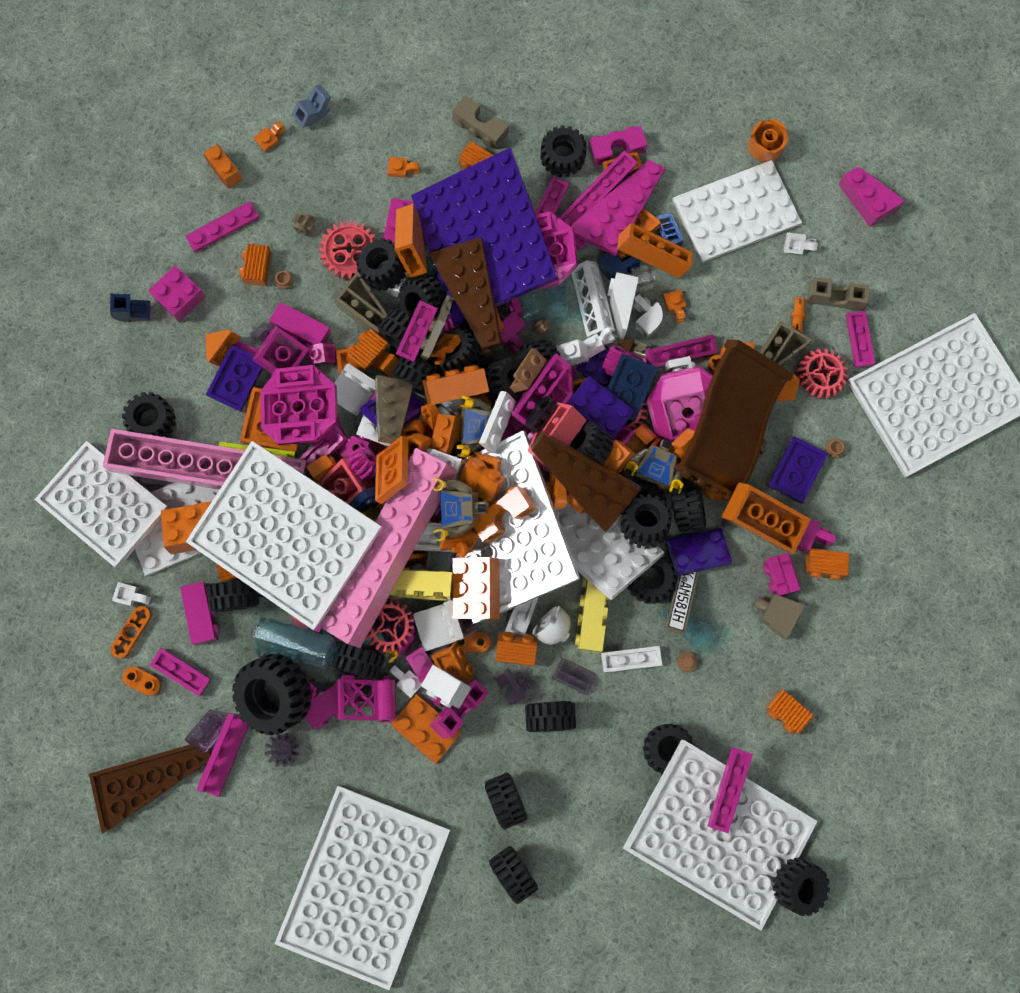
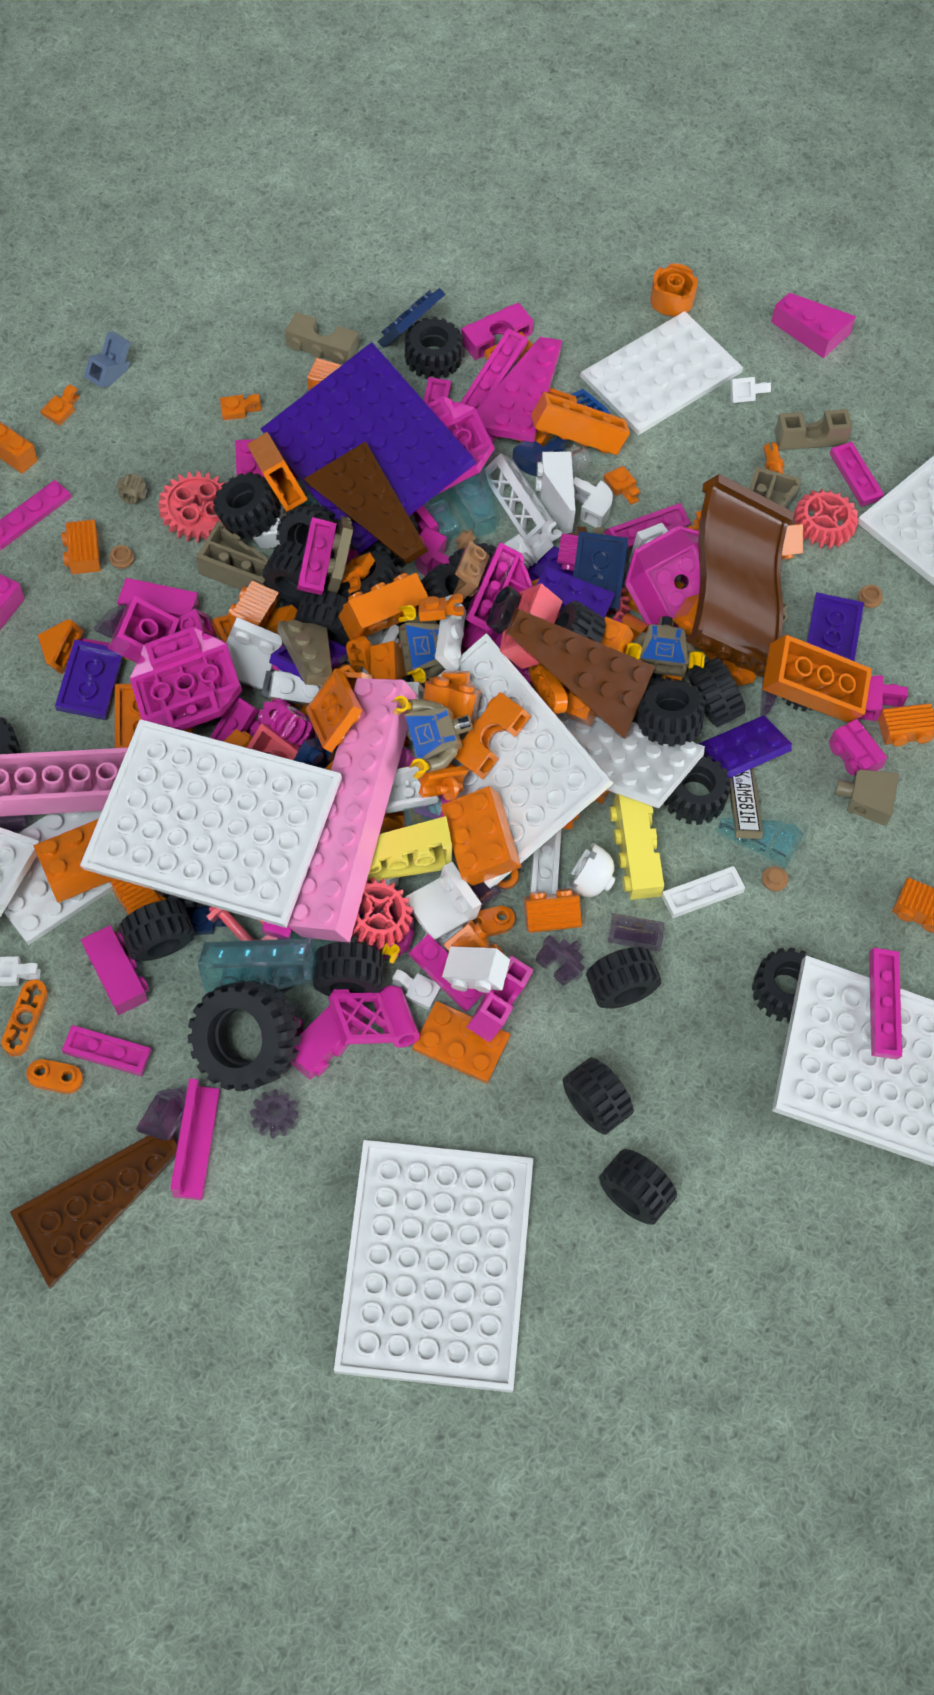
camera: 15 degrees left, 15 degrees down
none -> dark blue plate [377,287,446,348]
none -> orange plate [419,594,464,622]

